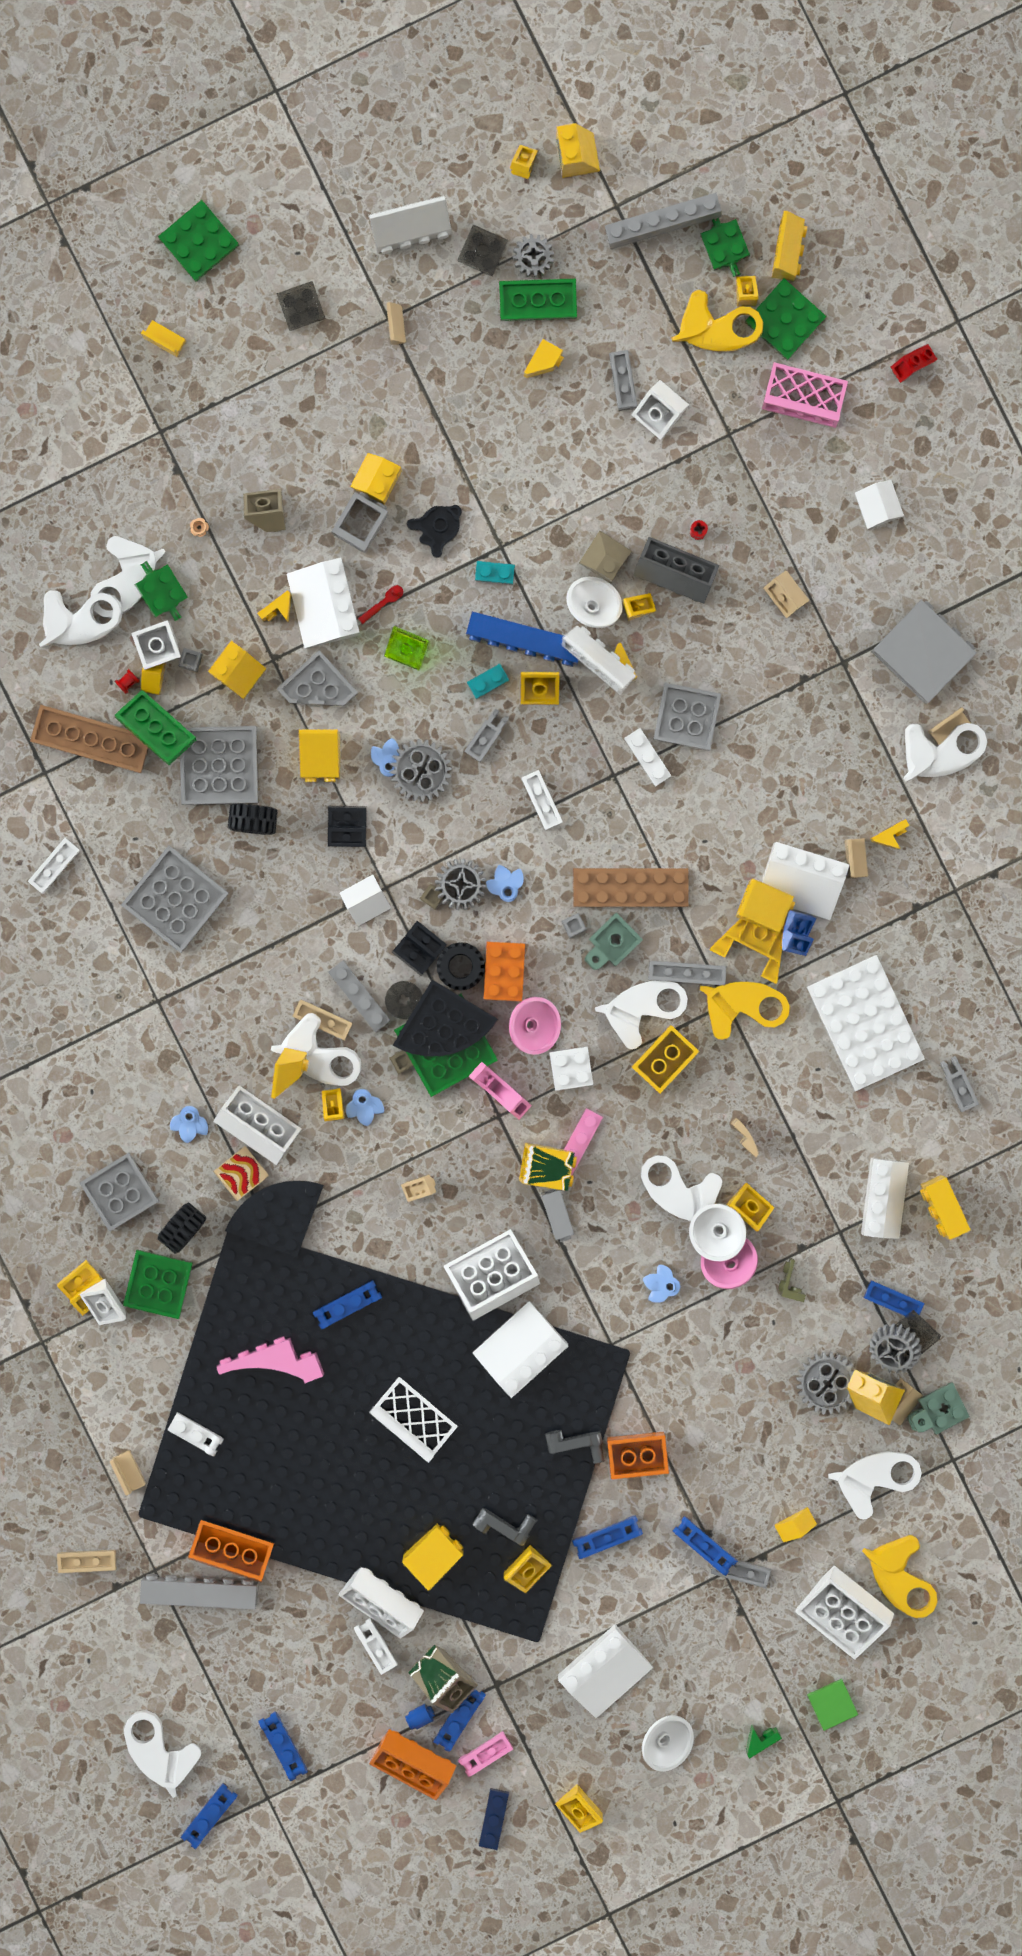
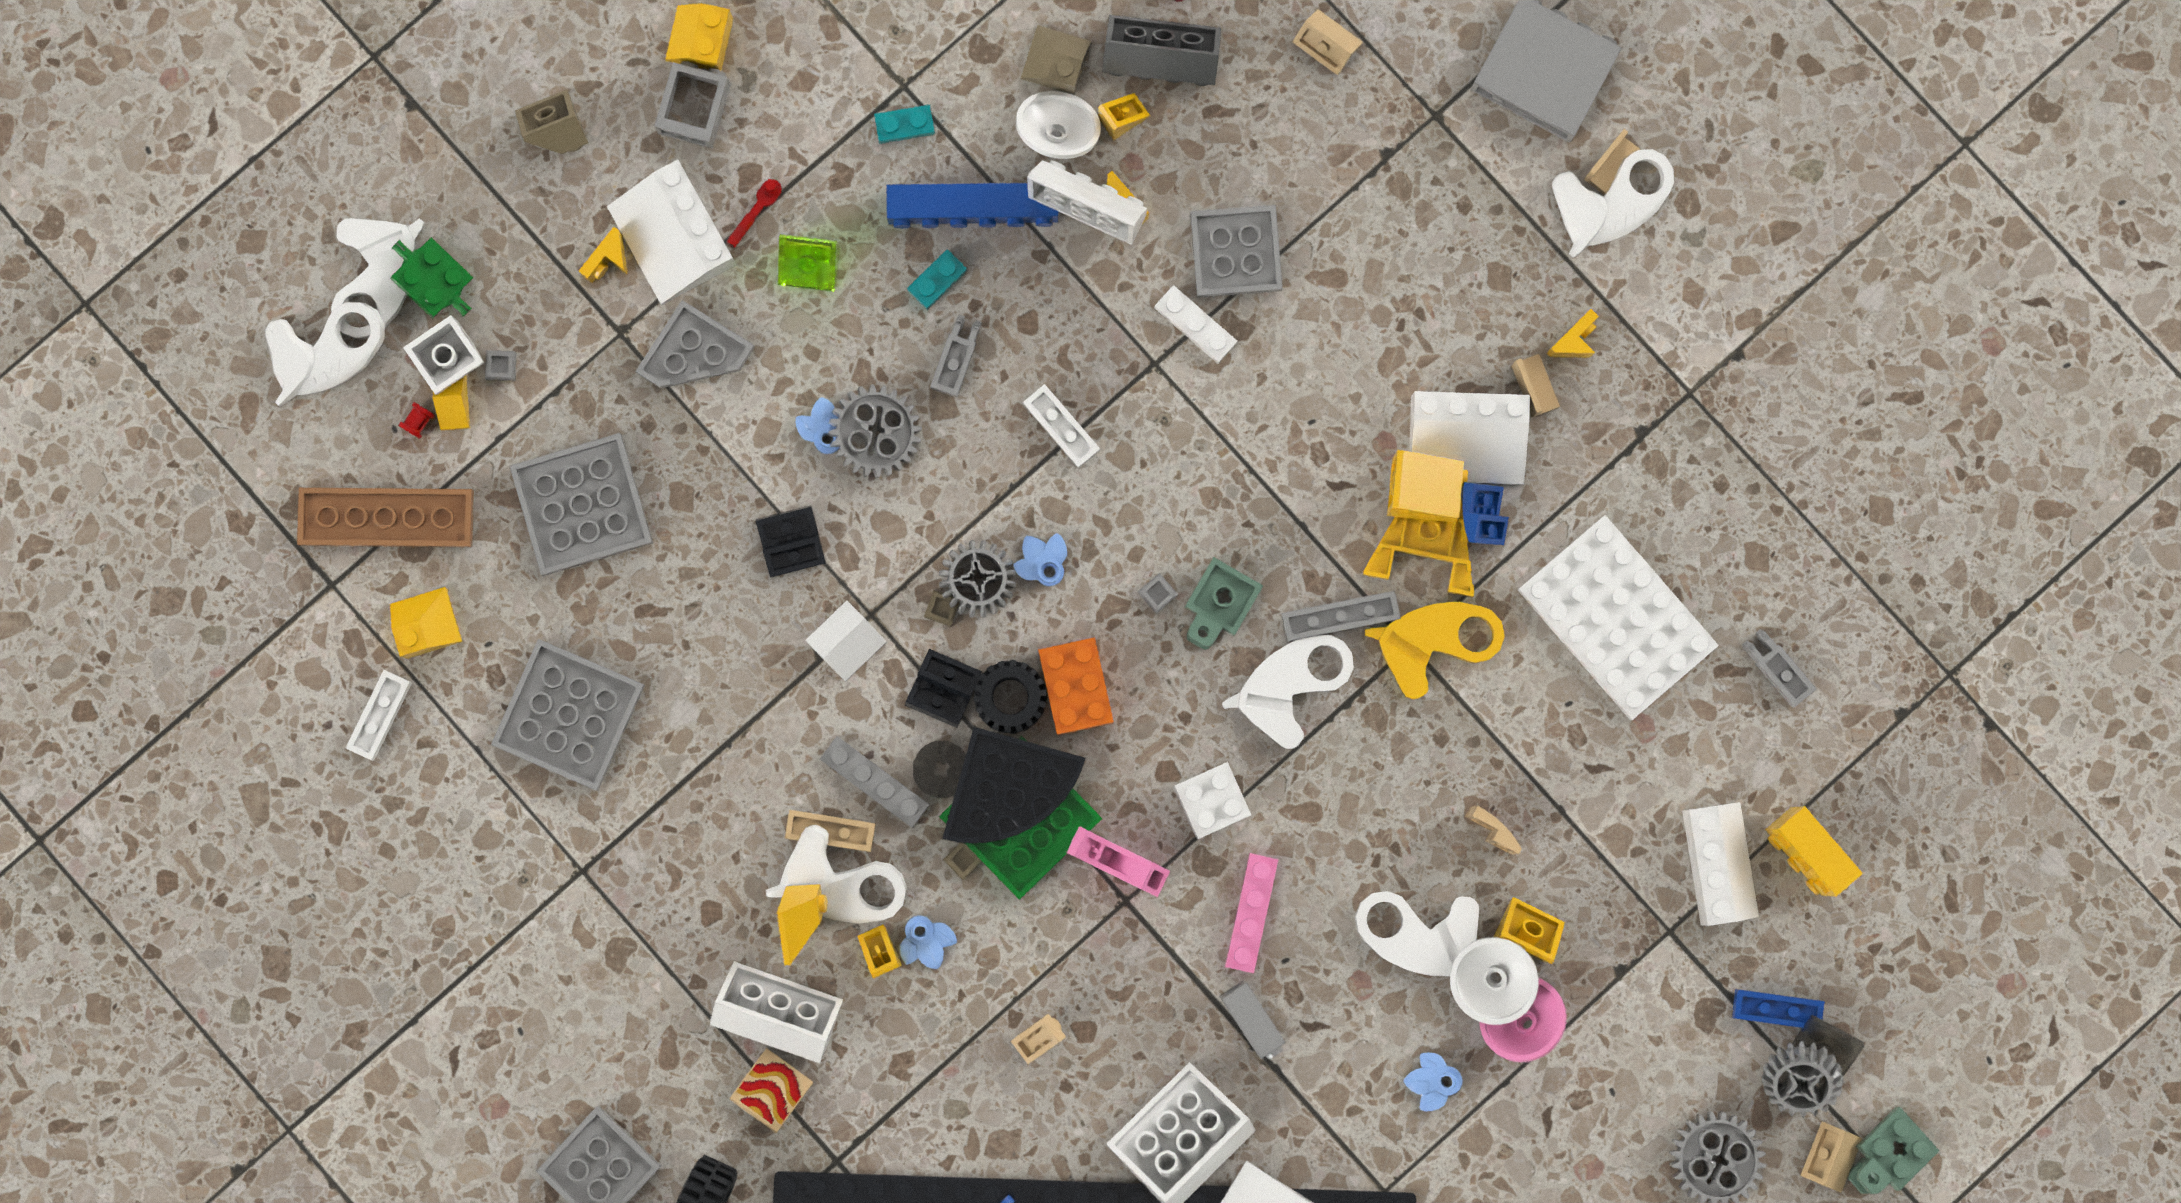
camera: 20 degrees left, 5 degrees down
green plate [115,690,197,765] -> none
light blue plate [170,1106,208,1143] -> none
light nougat plate [190,518,209,537] -> none
yellow slope [208,641,266,699] -> none
black plate [225,1181,324,1257] -> none
black tyre [228,803,278,835] -> none
yellow slope [299,729,340,782] -> none
black tile [407,505,462,558] -> none
bright pink dish [509,997,561,1055] -> none
slope [519,1143,577,1191] -> none
yellow slope [521,672,559,705] -> none
medium nougat plate [573,868,688,907] -> none
yellow brick [631,1025,700,1093] -> none
olive bracket [778,1258,806,1302] -> none
yellow slope [847,1370,905,1425] -> none
none -> yellow slope [390,587,463,659]

